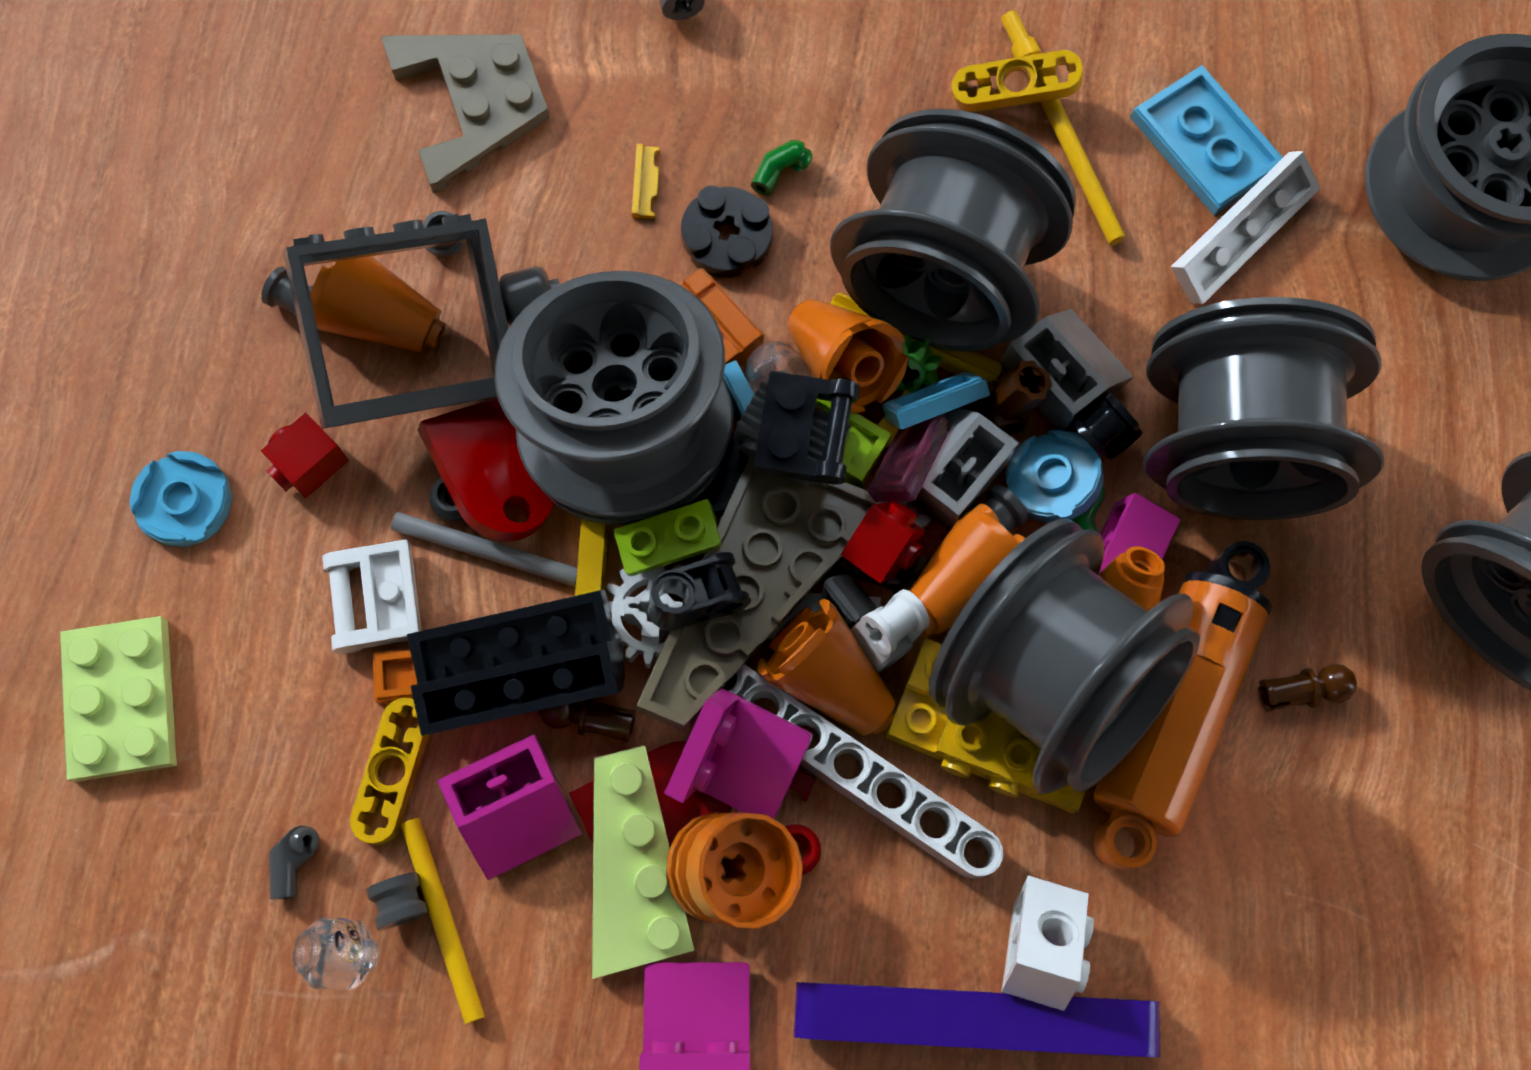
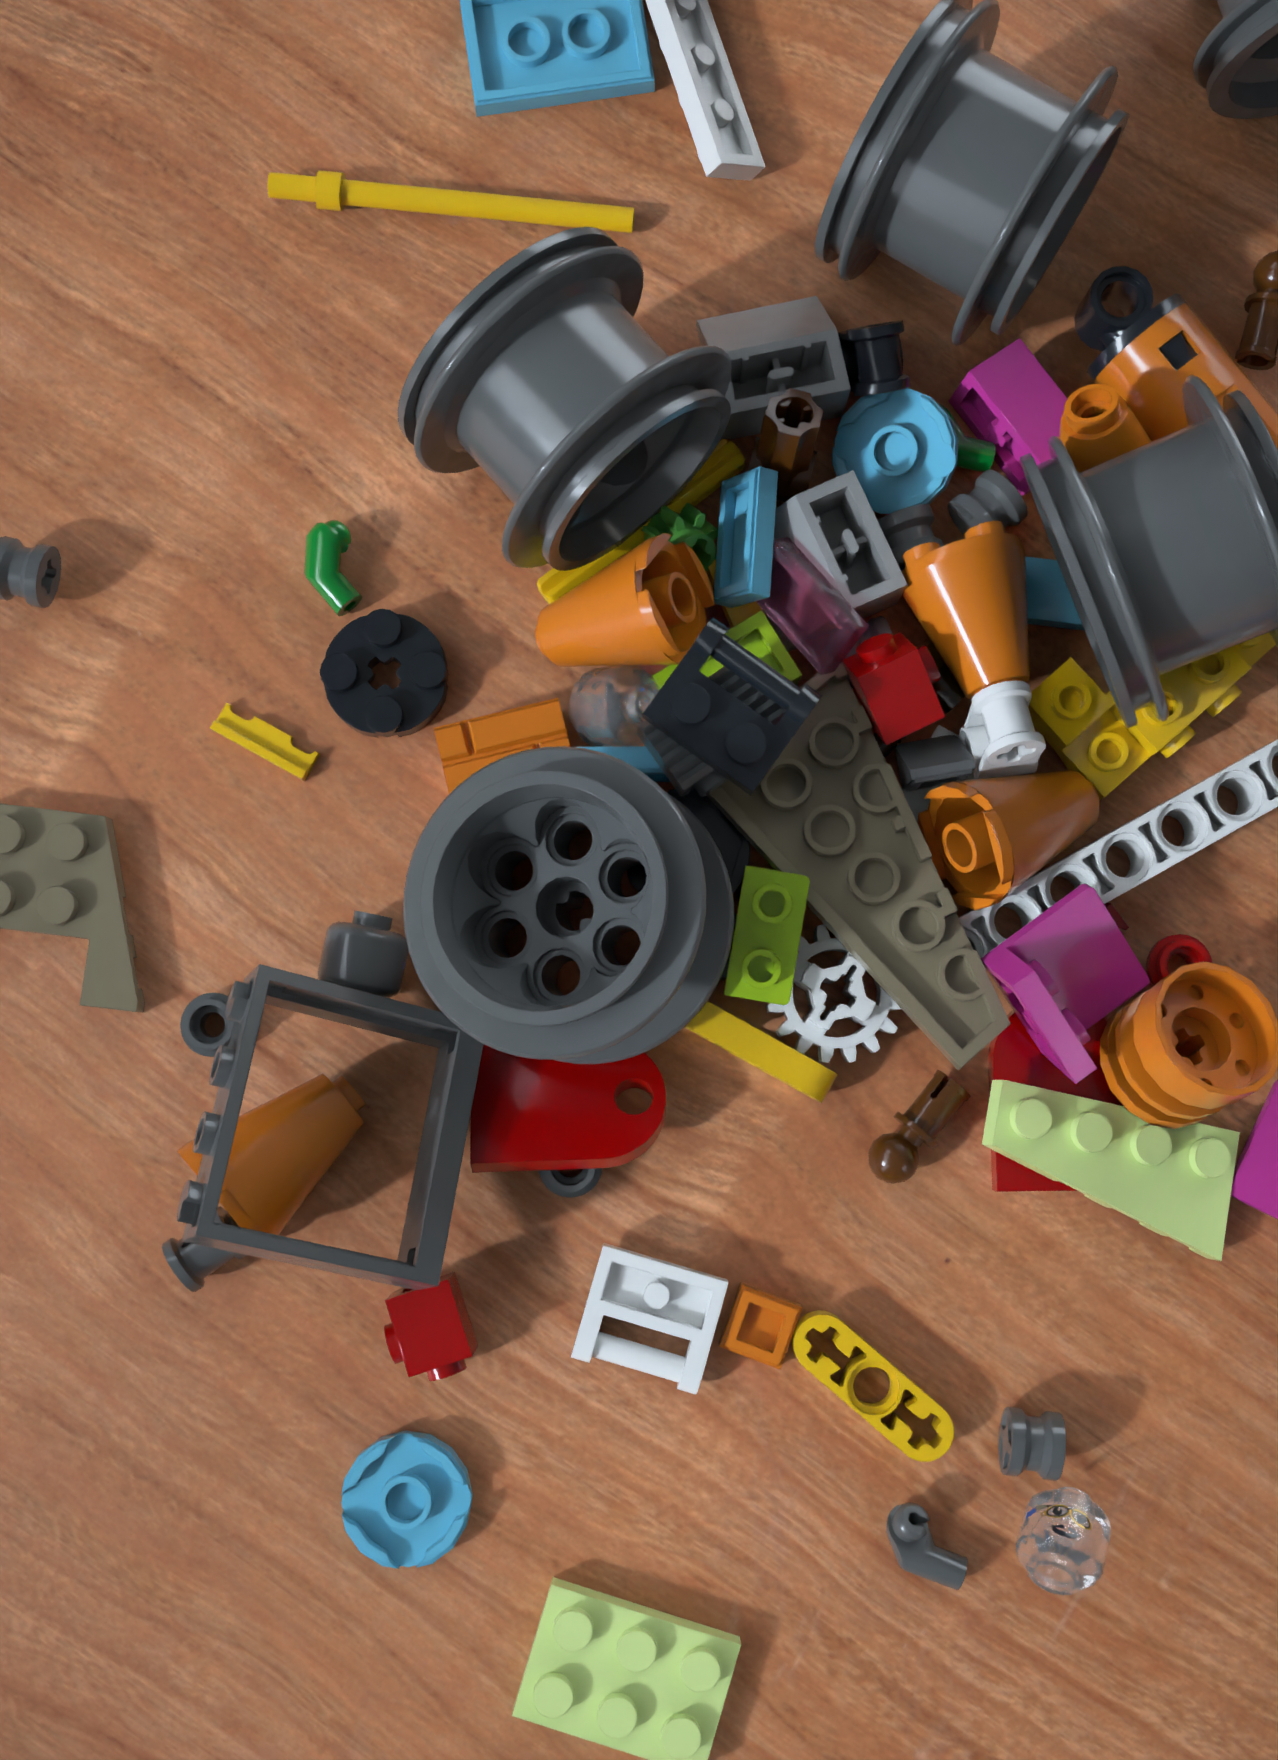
camera: 60 degrees left, 10 degrees up
light grey bar [391,512,577,587] -> none
yellow bar [400,818,485,1025] -> none
black brick [407,590,625,736] -> none
dark pink slope [437,734,583,881] -> none
black piece [647,552,751,631] -> none
yellow beam [951,50,1083,112] -> none

